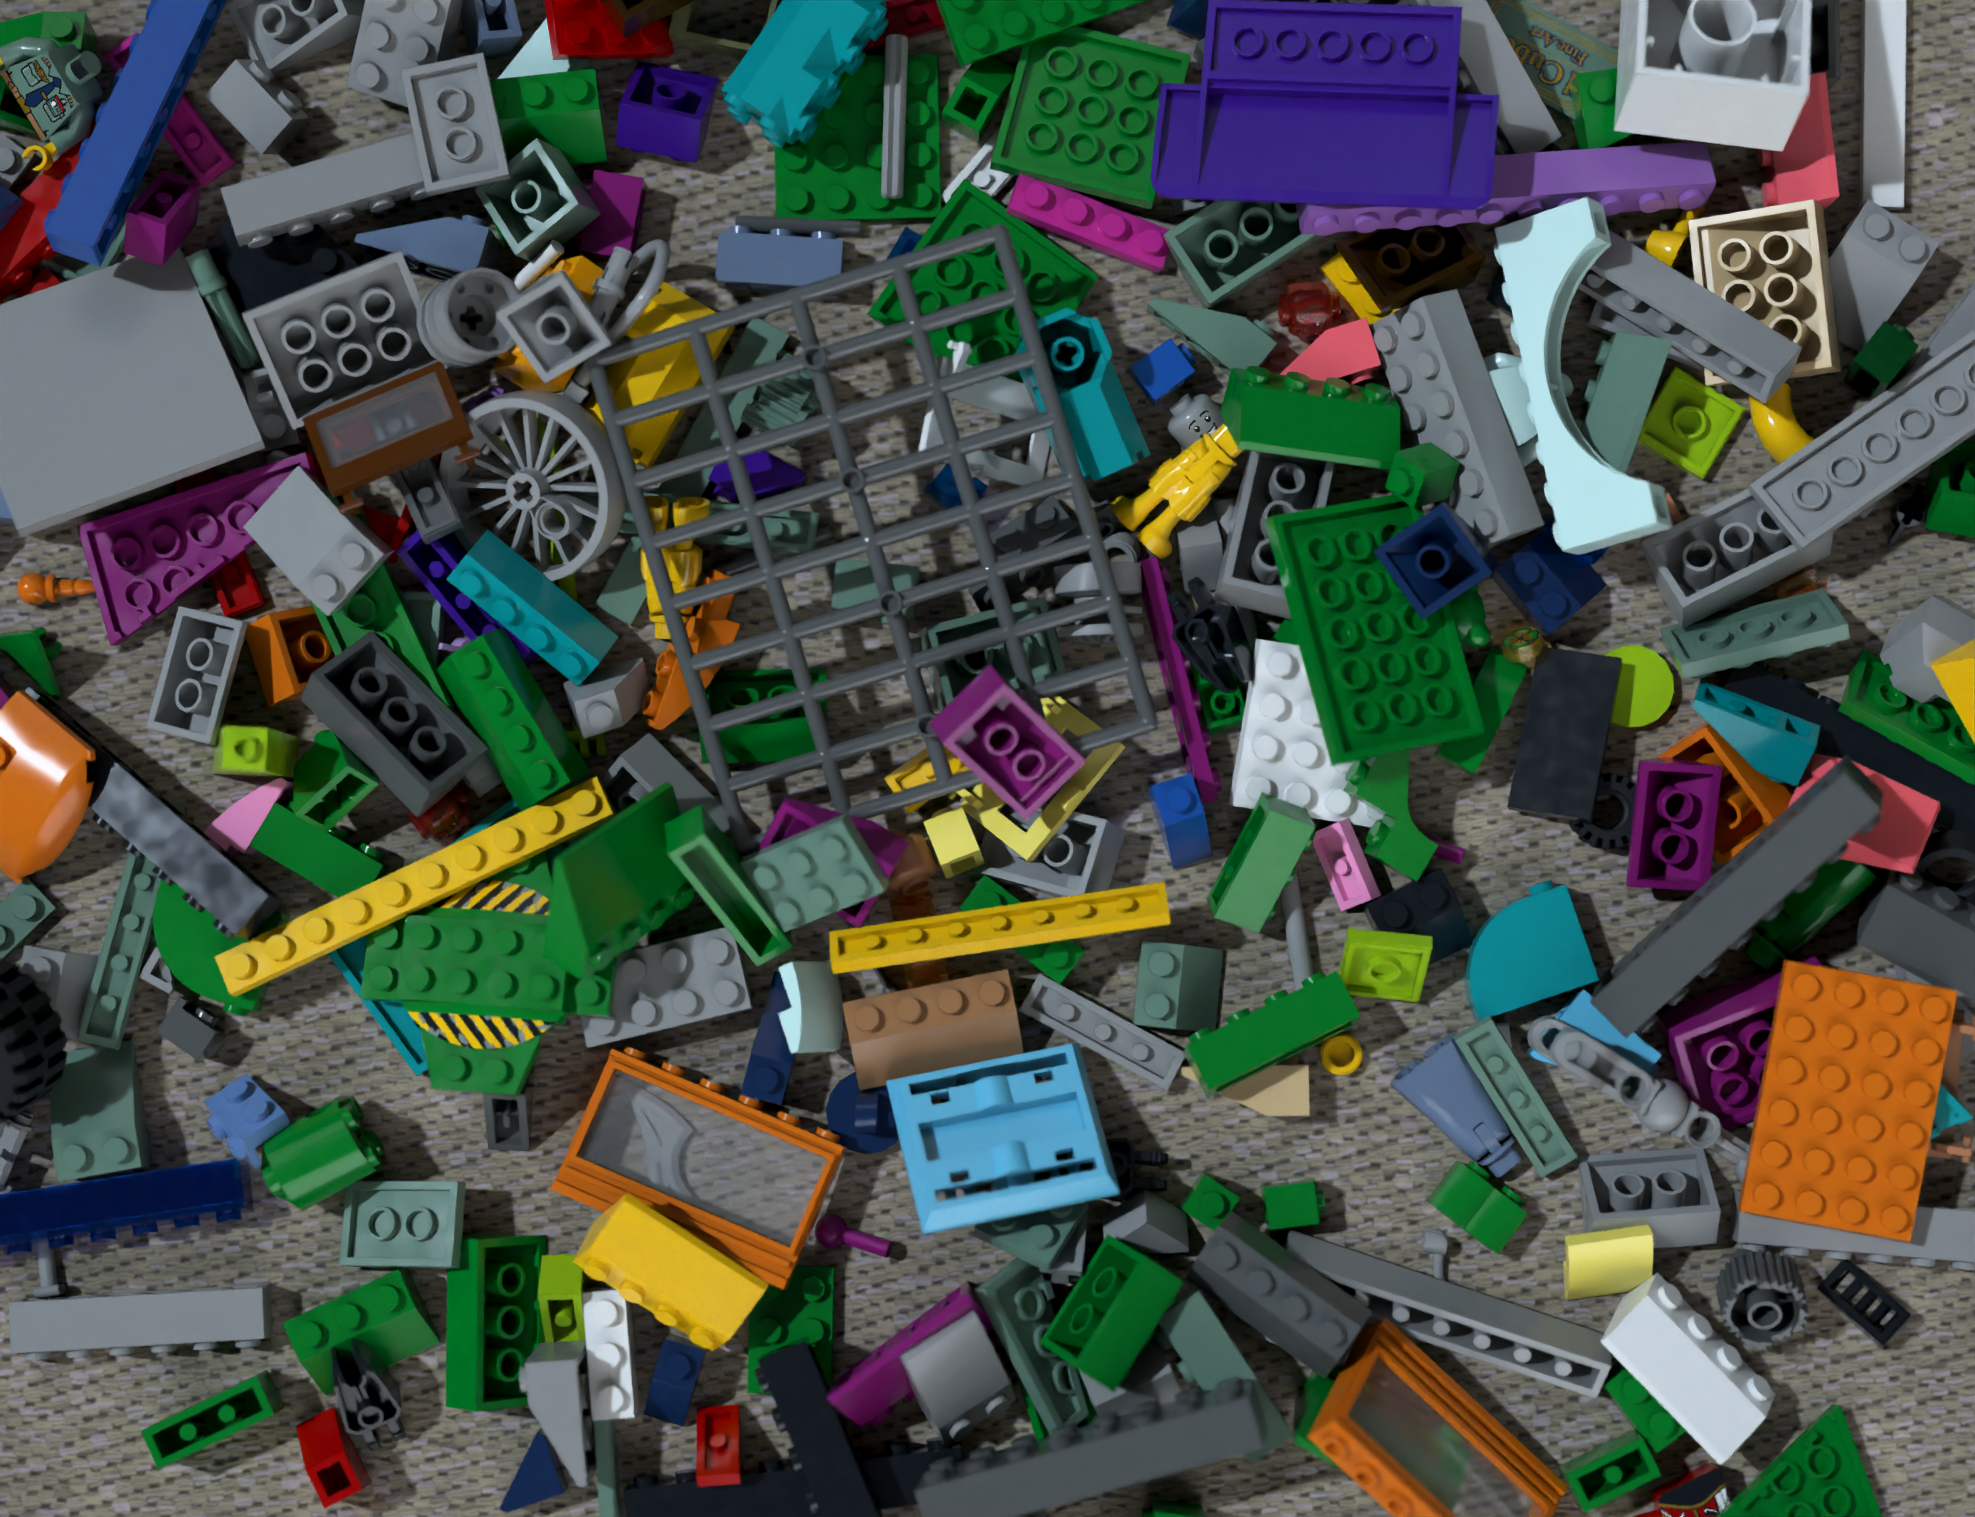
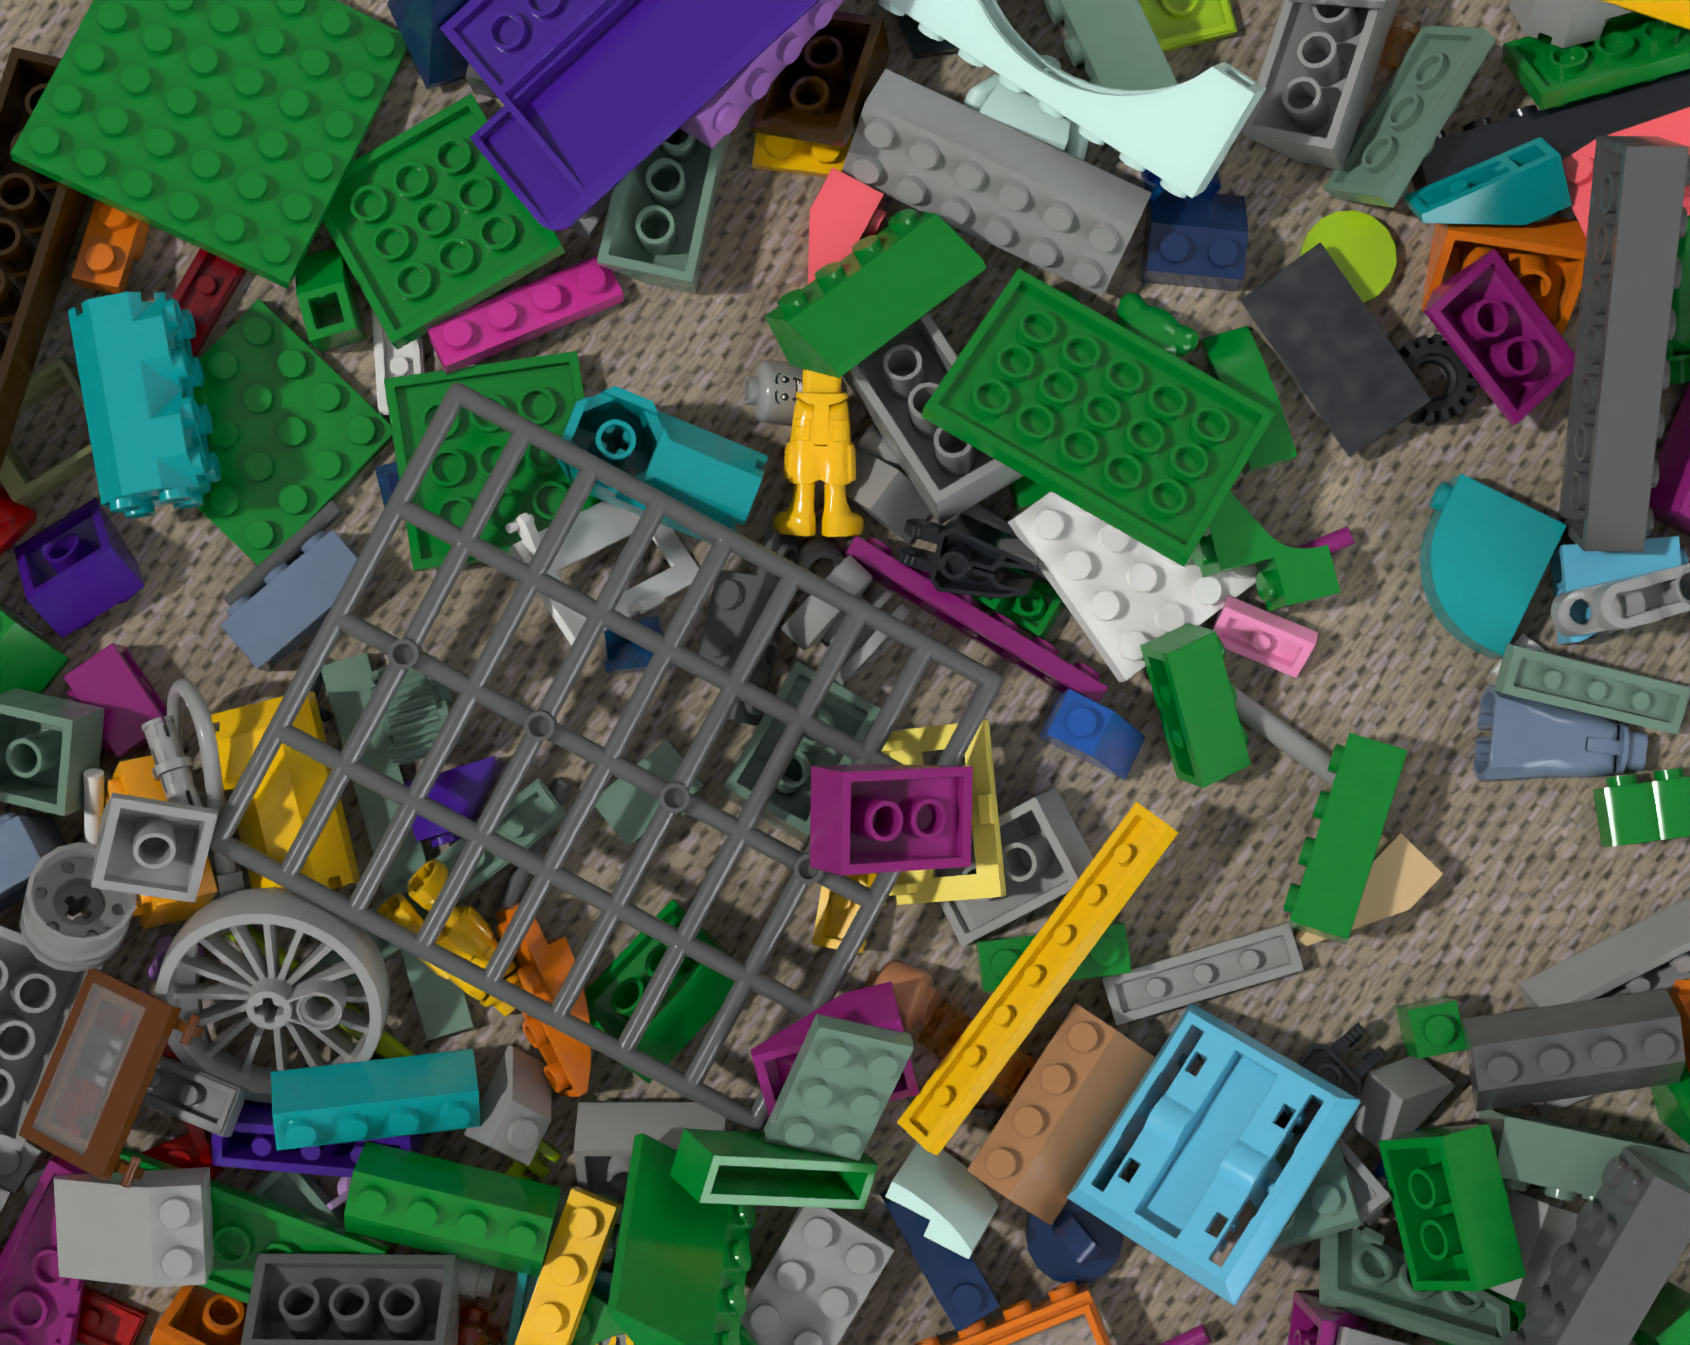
camera: 50 degrees left, 0 degrees up
light grey axle [881,34,908,199] -> none
light yellow brick [923,806,985,879] -> none
blue brick [1129,338,1196,406] -> none
sand green slope [1132,940,1223,1031] -> none
sand green slope [1147,298,1277,377] -> none
green brick [1261,1179,1325,1230] -> none
clear red head [1278,281,1340,337] -> none
yellow tile [1319,1033,1362,1075] -> none
lime tile [1338,928,1432,1002] -> none
black slope [1361,868,1473,966] -> none
dark blue slope [1374,502,1498,620] -> none
green brick [1385,442,1460,509] -> none
light grey hand [1421,1228,1447,1281] -> none
clear yellow tile [1500,627,1545,663] -> none

